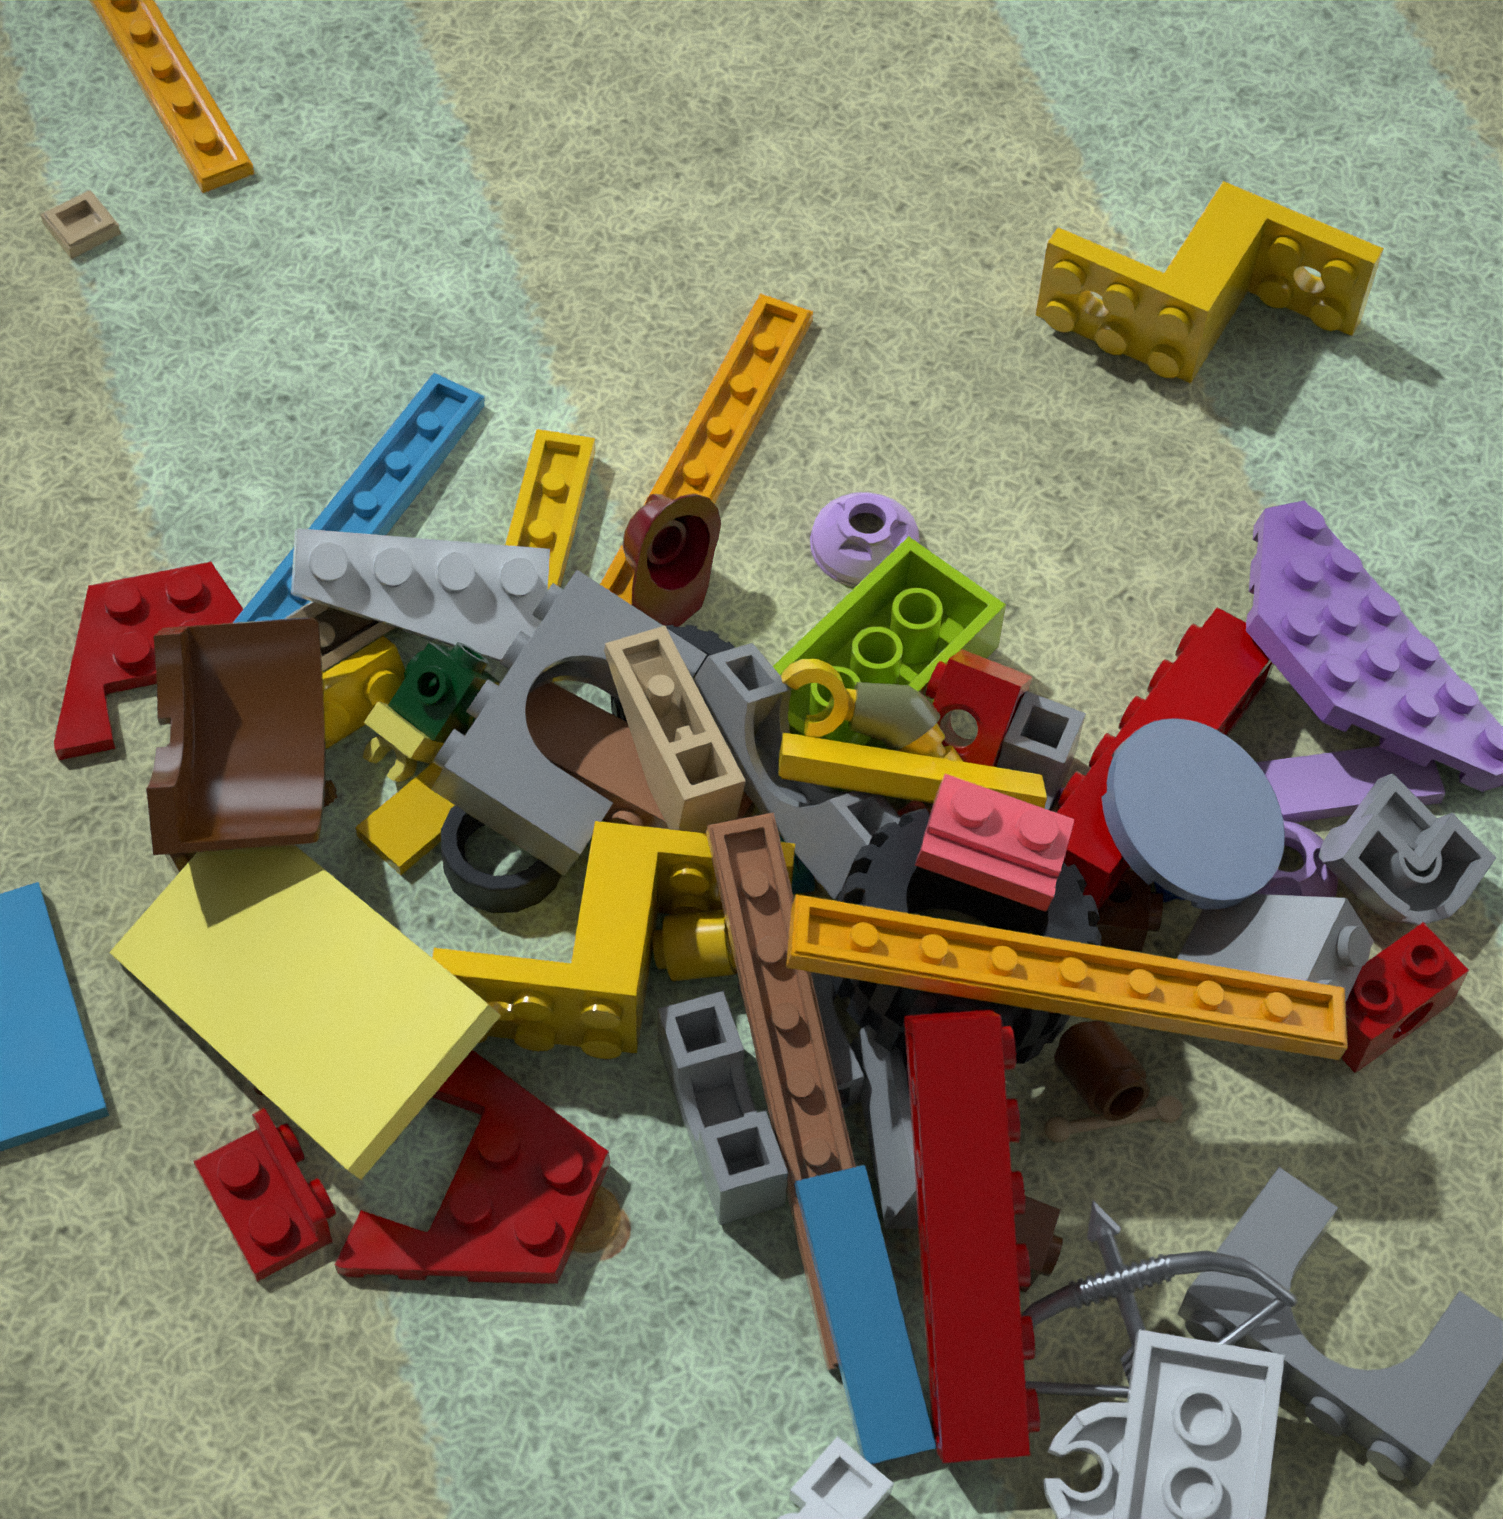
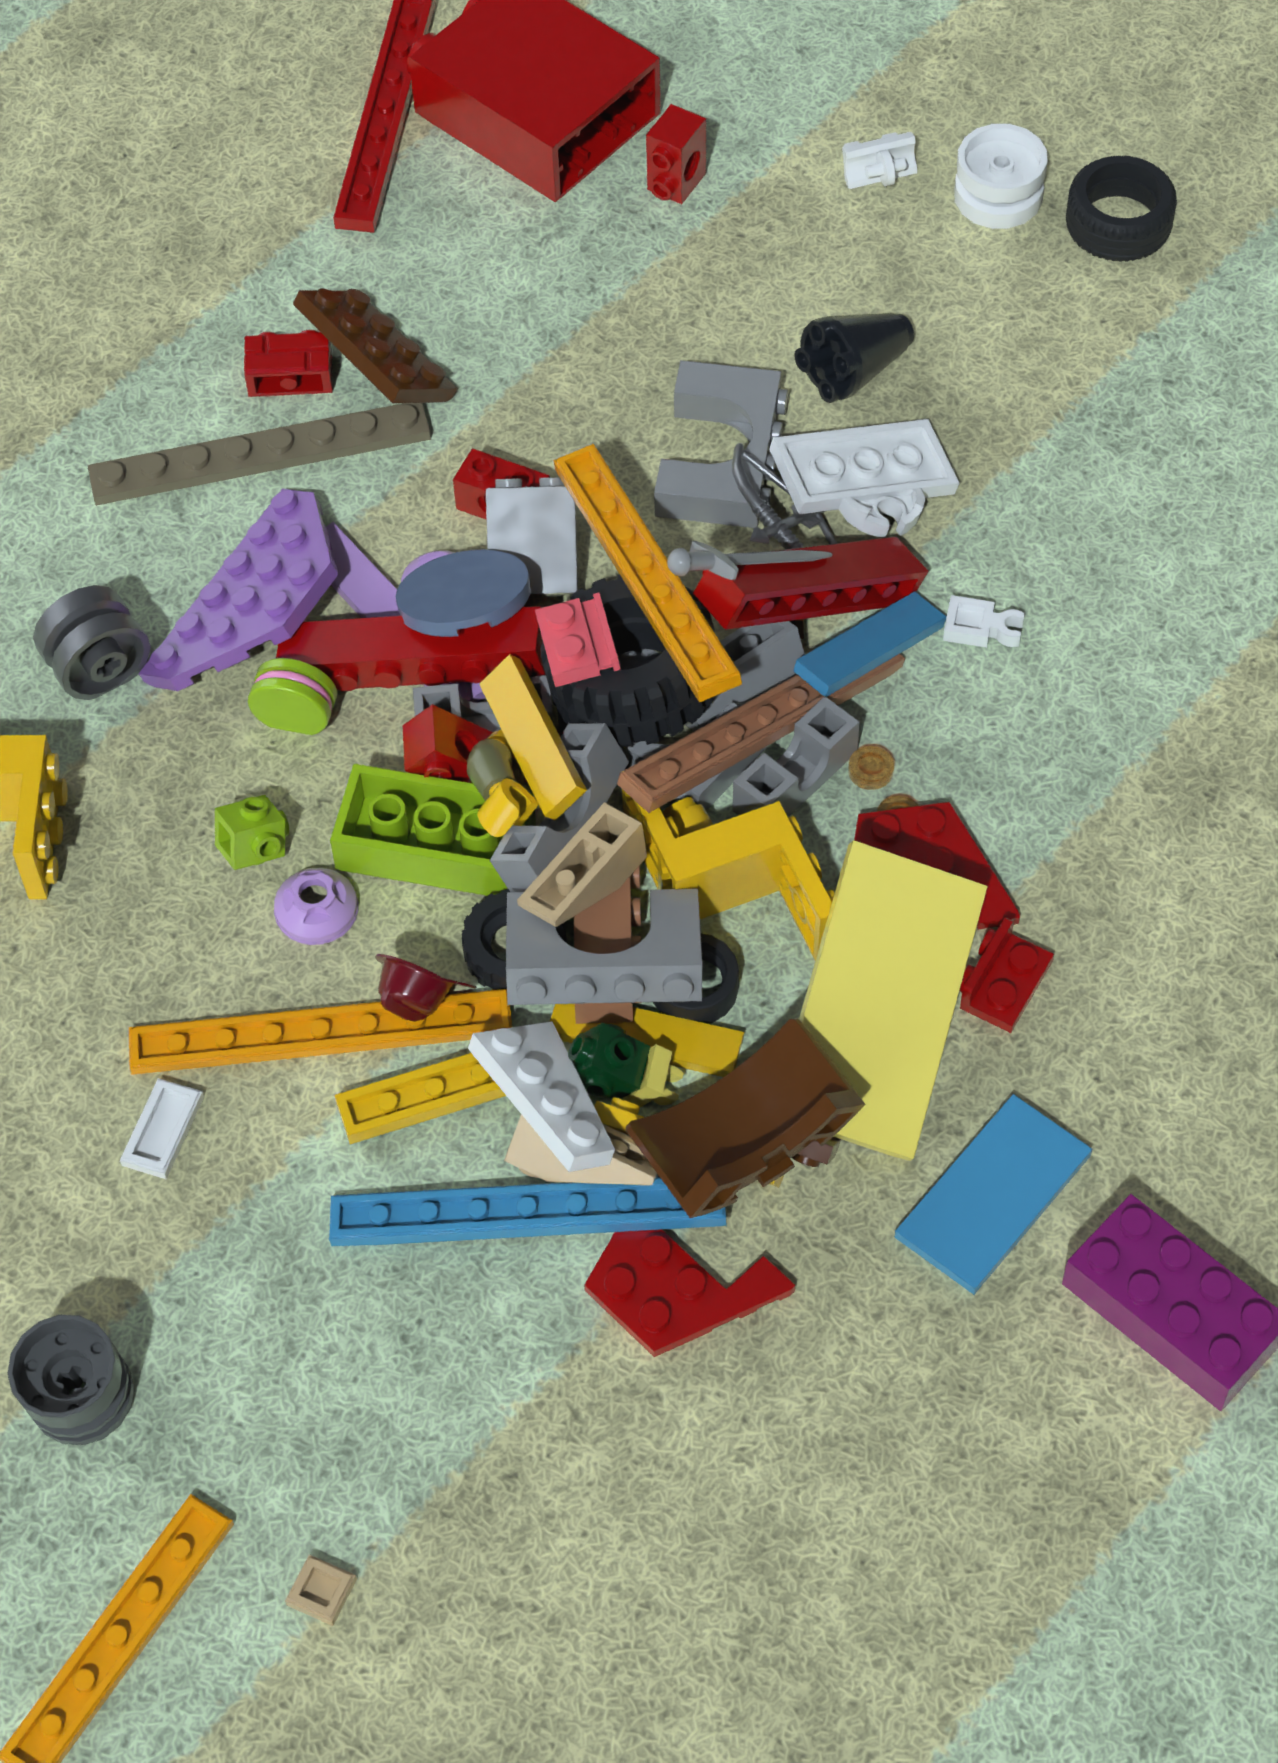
camera: 115 degrees left, 0 degrees up
light grey brick [1318,774,1496,925] -> none
none -> dark grey wheel [7,1315,135,1445]
none -> flat silver wheel [33,585,151,700]
none -> white tile [120,1078,204,1179]
none -> lime brick [215,795,290,870]
none -> lime head [248,658,337,735]
none -> light grey sword [667,541,833,580]
none -> clear orange tile [848,746,894,790]

